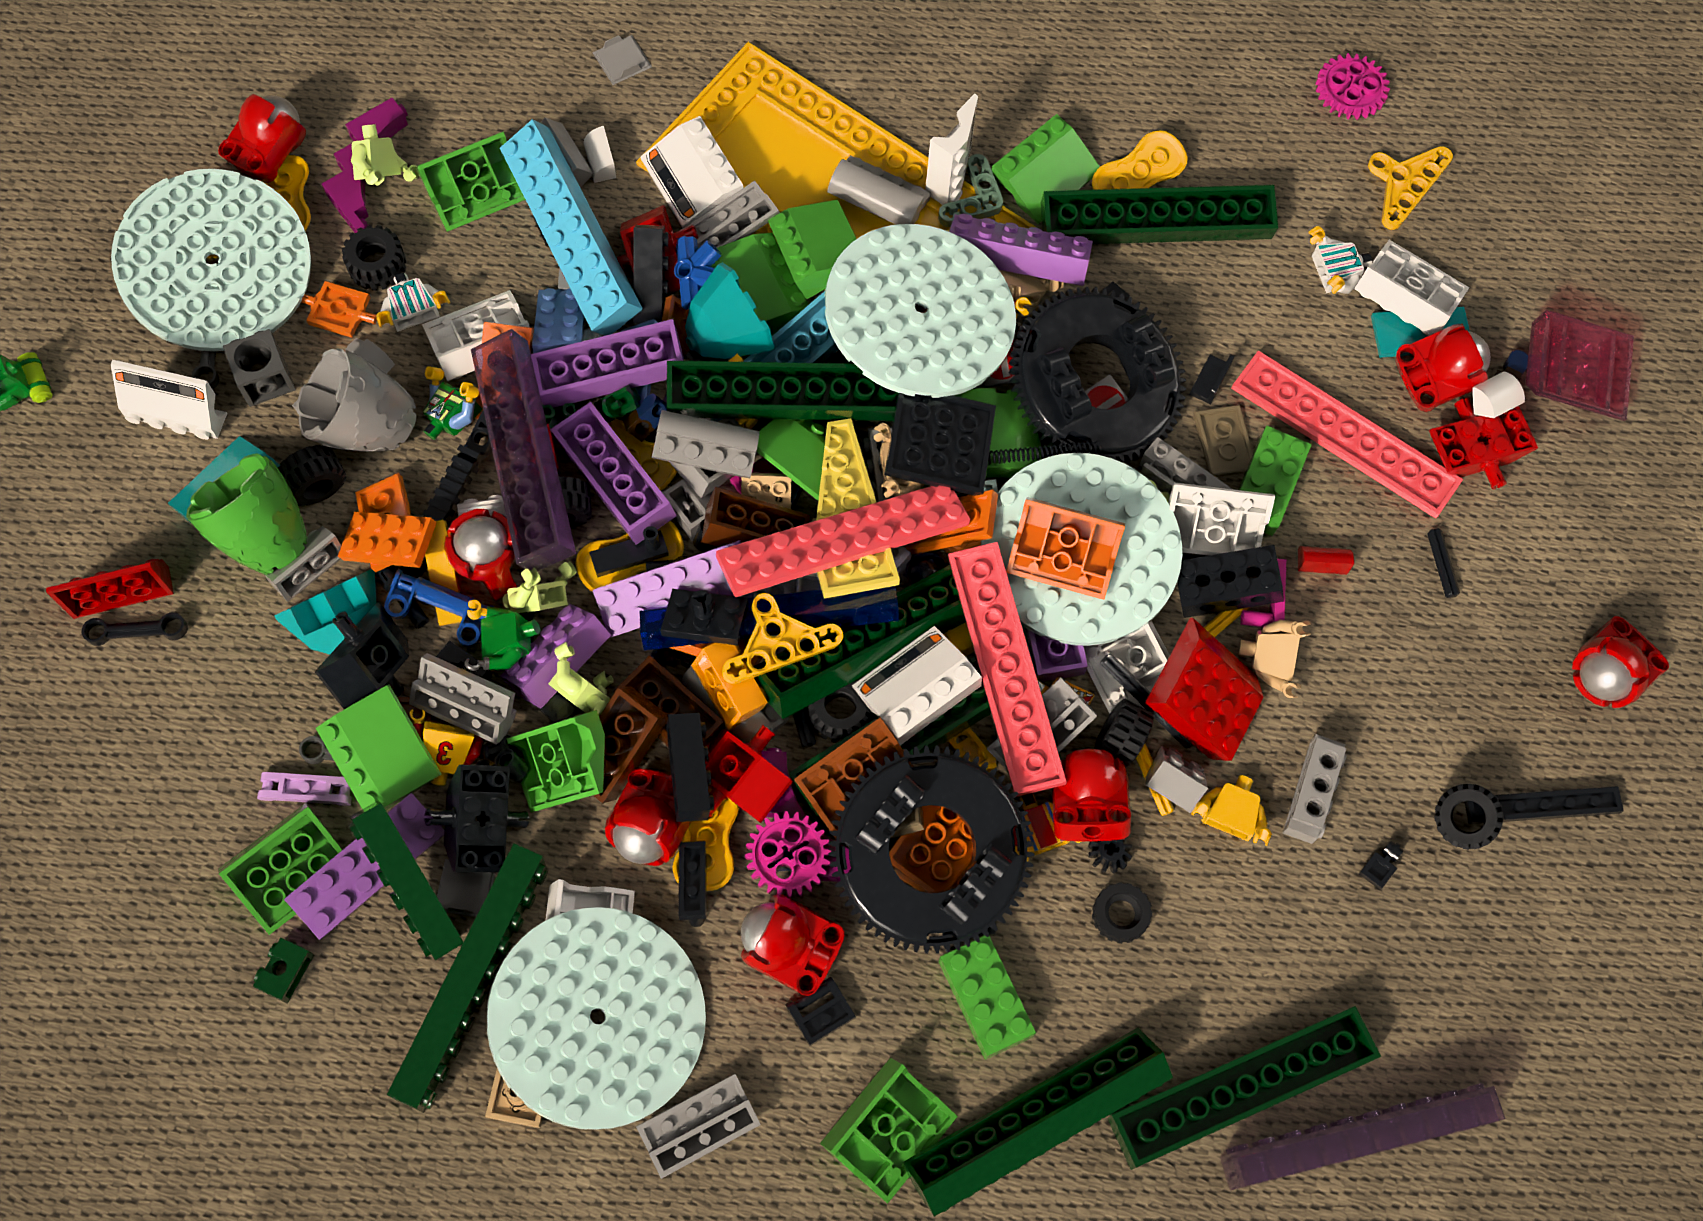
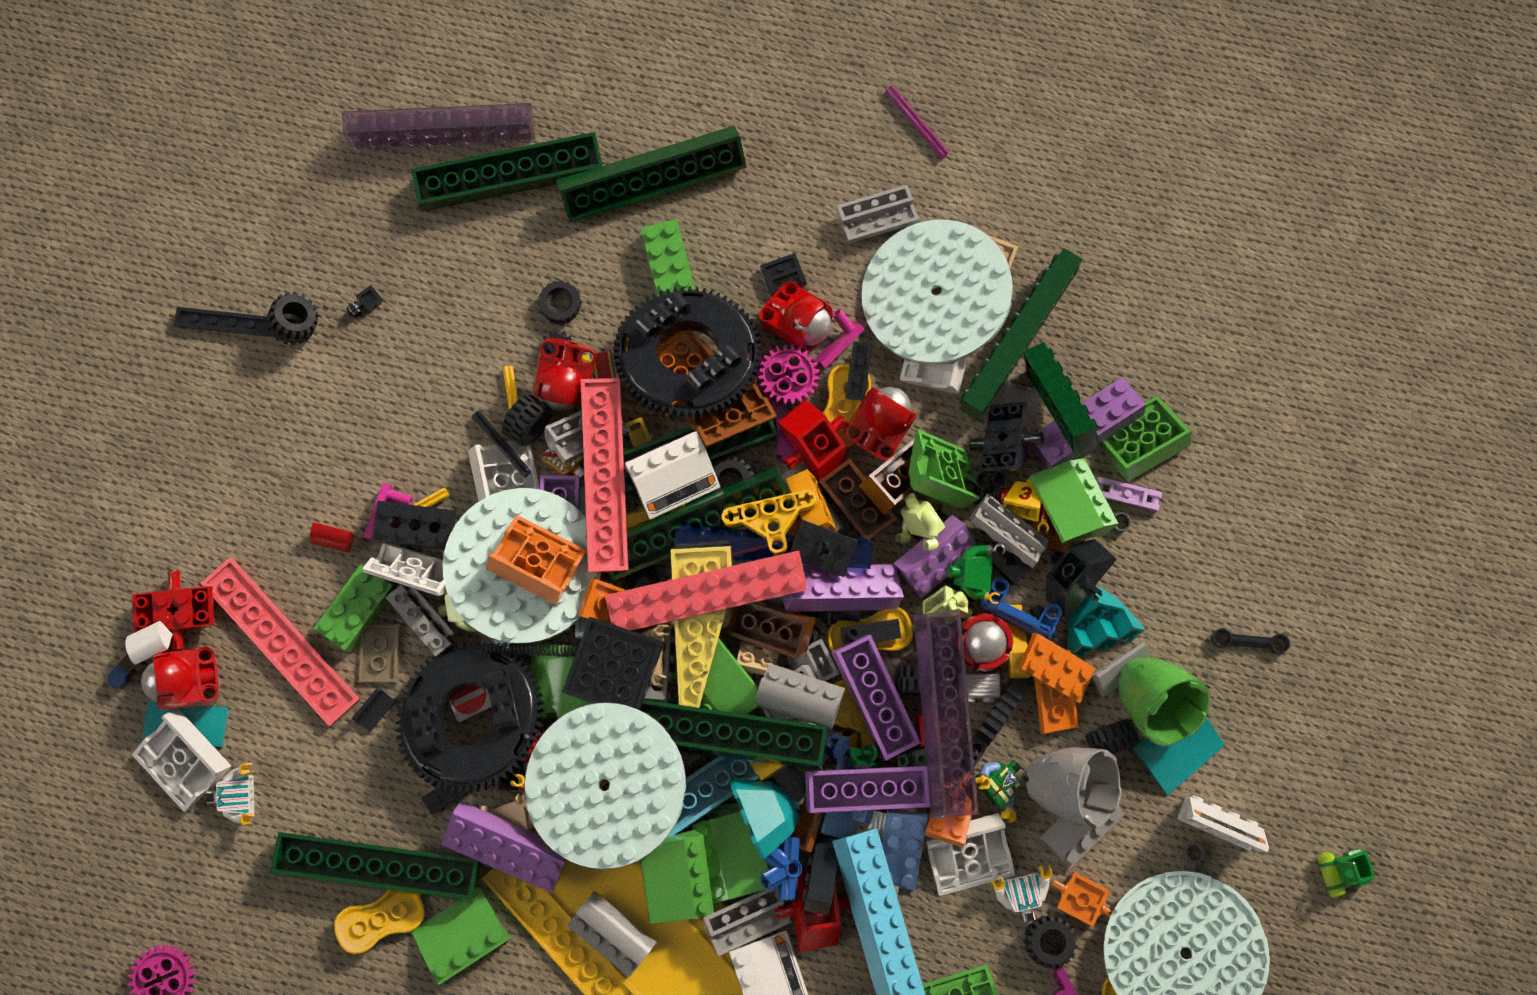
camera: 175 degrees left, 10 degrees up
red slope [46,559,174,619] -> none
dark grey brick [223,329,296,407] -> none
dark green brick [253,937,315,1004] -> none
black brick [666,713,714,822] -> none
bright green piece [820,1058,958,1204] -> none
white piece [925,94,978,205] -> none
sand green beam [938,154,1003,227] -> none
red slope [1145,618,1264,761] -> none
light grey slope [1146,746,1208,813] -> none
yellow torso [1191,775,1272,846] -> none
tan torso [1238,620,1311,698] -> none
light grey brick [1282,734,1347,844] -> none
yellow beam [1368,146,1453,230] -> none
black axle [1427,528,1460,598] -> none
clear pink slope [1525,310,1634,421] -> none
red piece [1572,616,1669,708] -> none
none -> dark pink piece [813,309,865,368]

